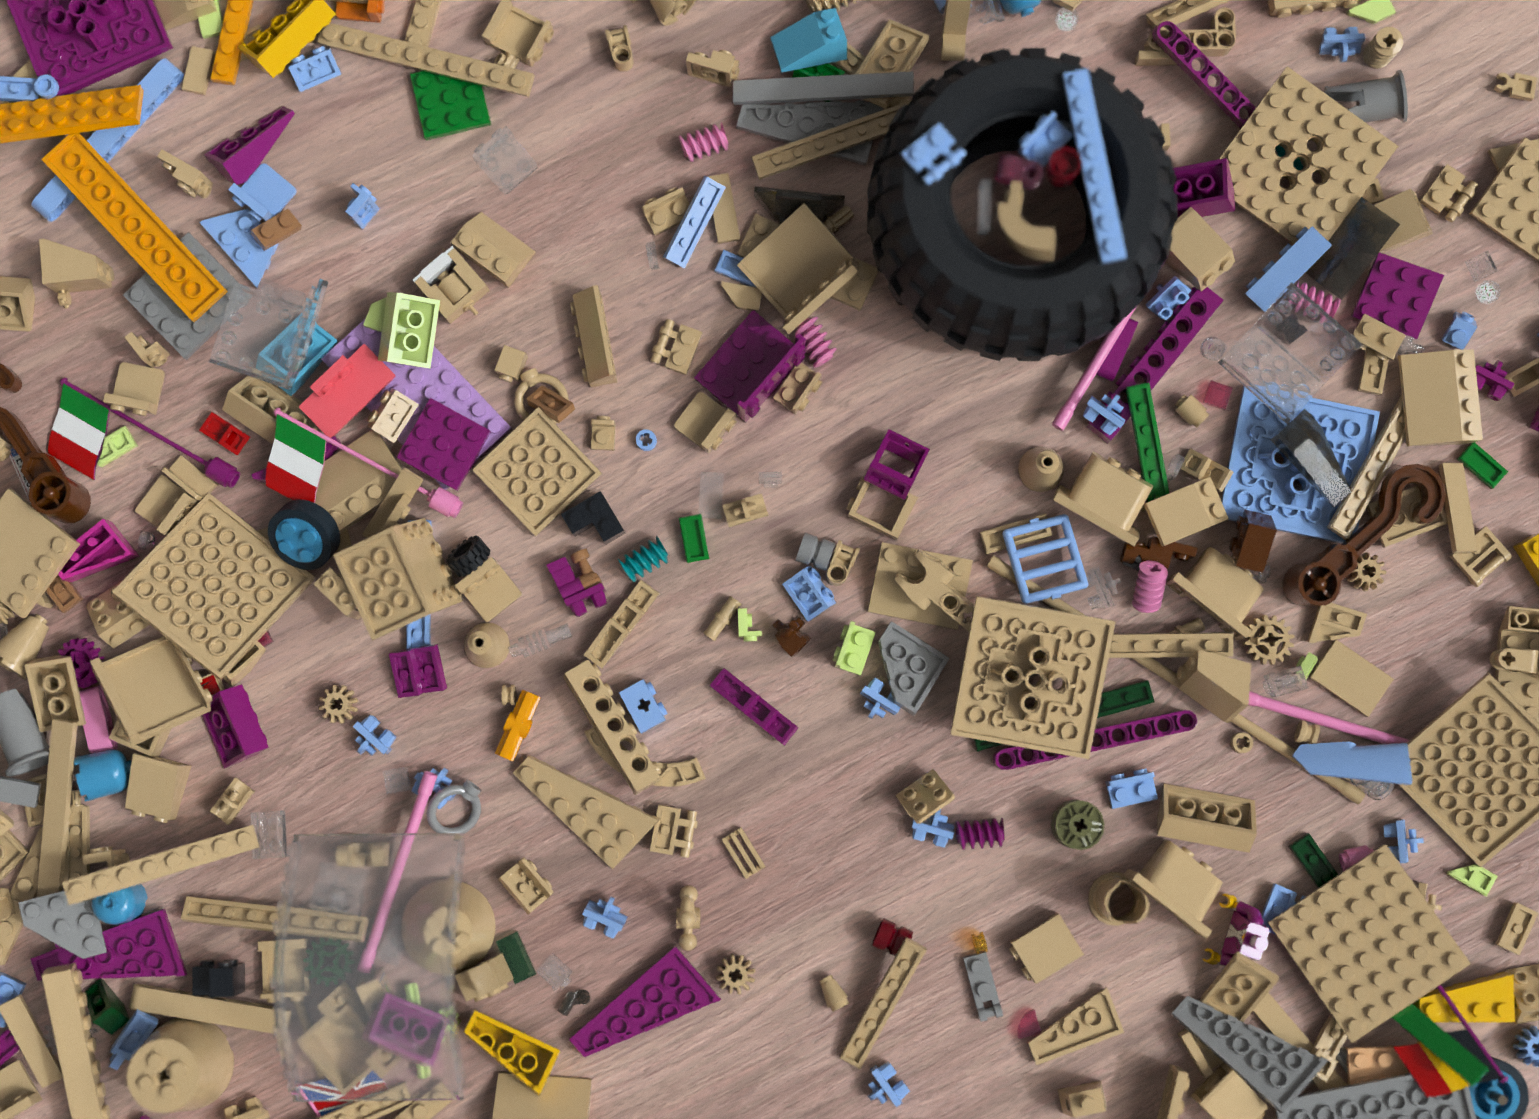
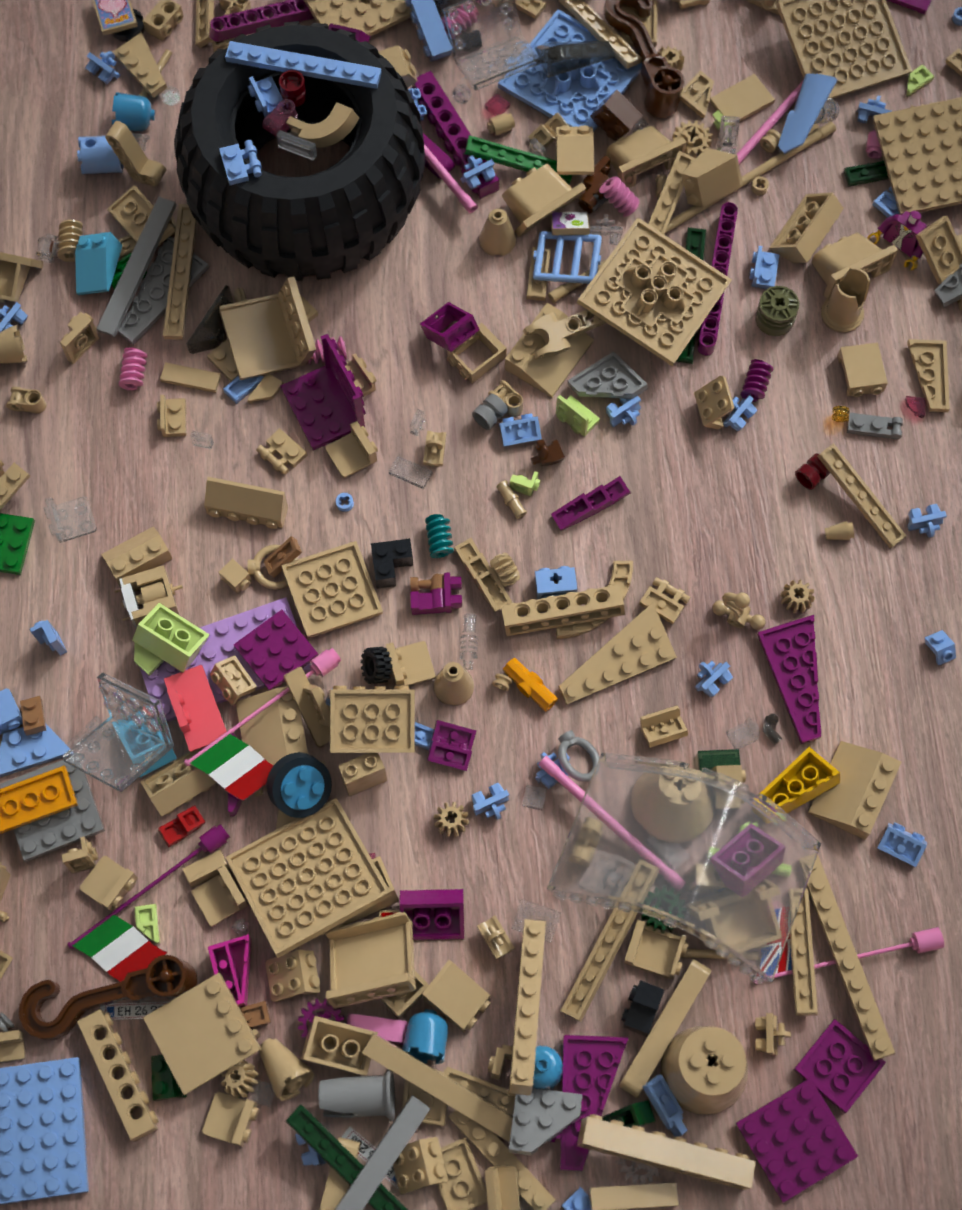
camera: 70 degrees left, 15 degrees down
tan bracket [591,416,616,451] -> none
light blue plate [663,176,726,268] -> none
green tile [679,514,709,563] -> none
tan tile [722,827,766,879] -> none
none -> tan gear [490,553,520,587]
none -> tile [551,212,590,235]

